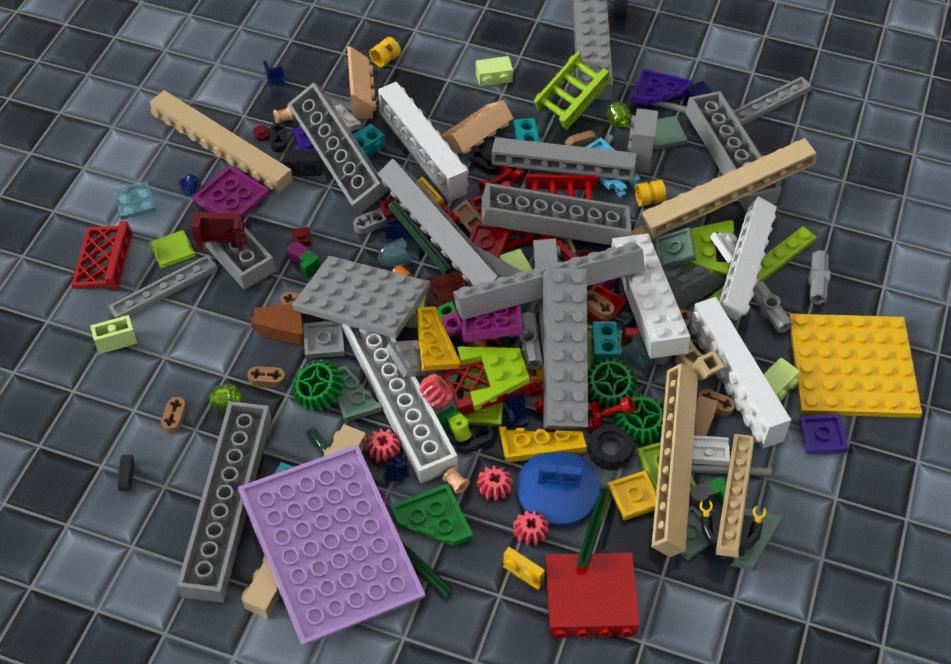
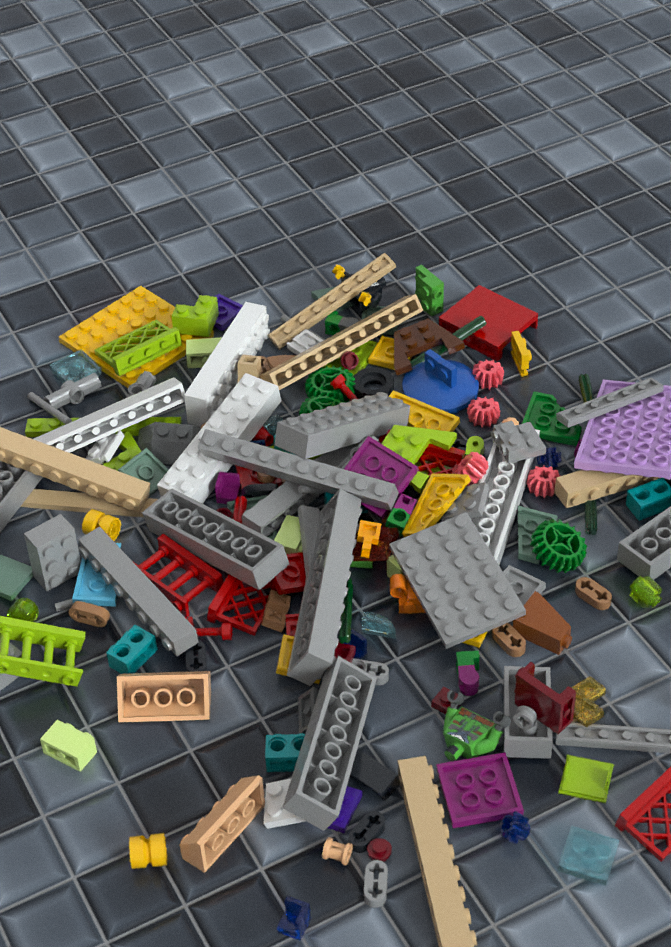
camera: 135 degrees left, 10 degrees down
white brick [378,82,469,202] -> none
none -> light grey bar [27,392,72,425]
none -> clear light blue plate [49,349,102,383]
none -> lime fence [94,320,182,376]
none -> lime brick [172,295,219,337]
none -> dark red plate [340,351,359,370]
none -> light orange plate [357,520,381,558]
none -> light grey beam [364,860,388,908]
none -> reddish brown wing [394,318,465,376]
none -> bright green plate [415,265,444,317]
none -> torso [443,690,511,761]
none -> light grey plate [491,421,546,464]
none -> light grey tile [556,378,664,428]
none -> clear yellow plate [571,676,606,728]

